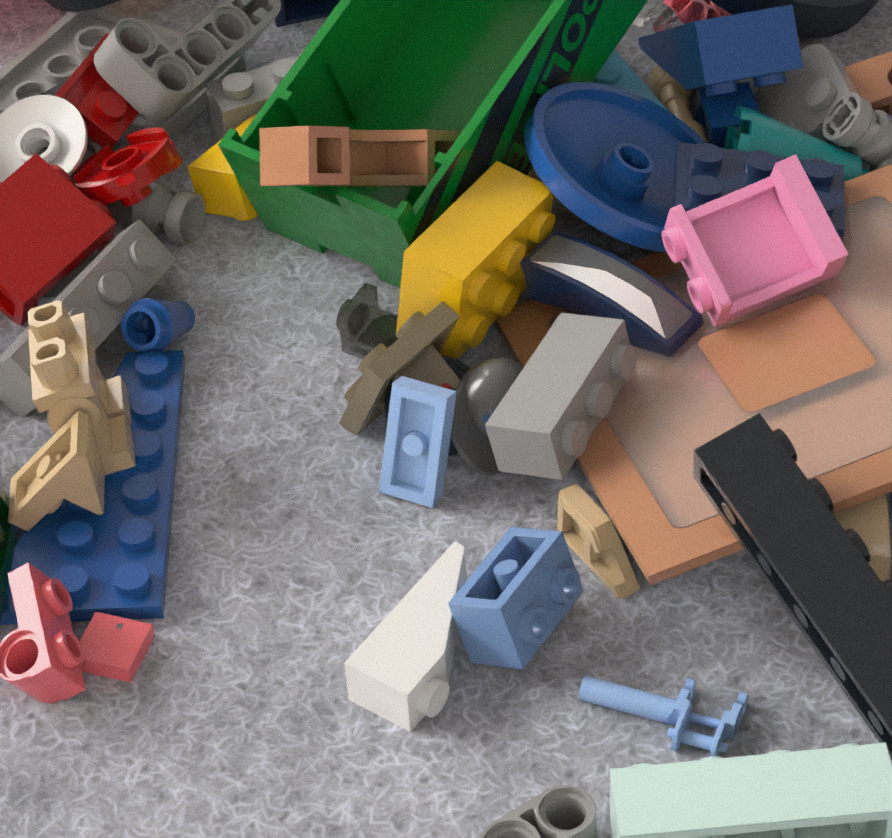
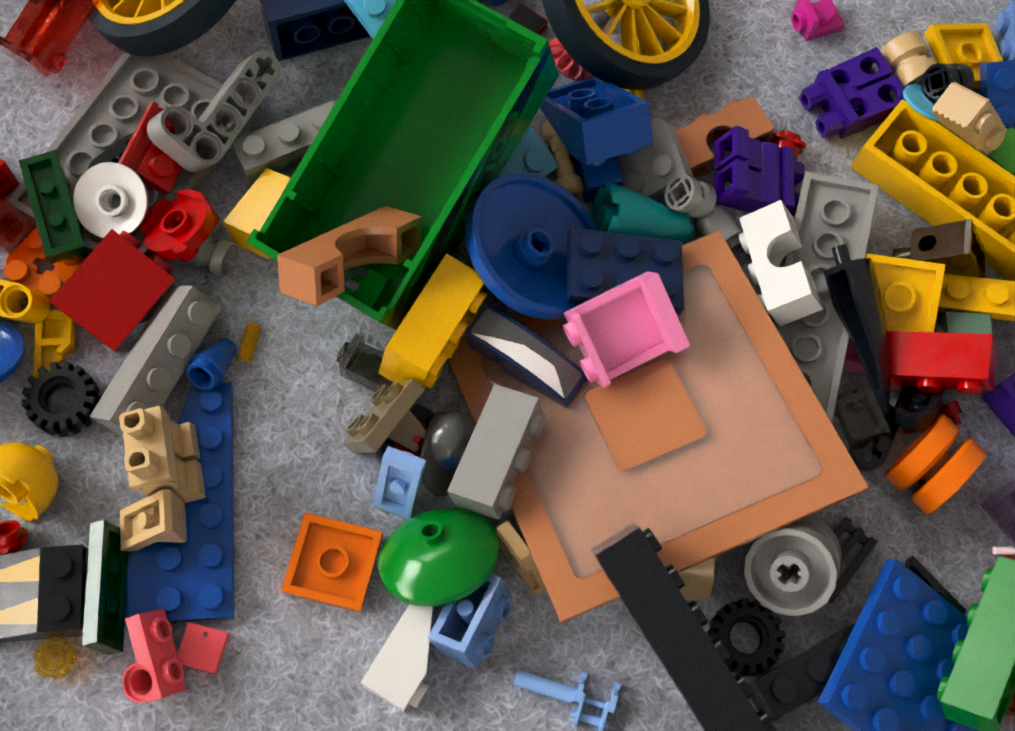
camera: 15 degrees left, 25 degrees up
none -> yellow piece [237,314,261,374]
none -> orange plate [281,512,383,613]
none -> green dish [378,507,500,607]

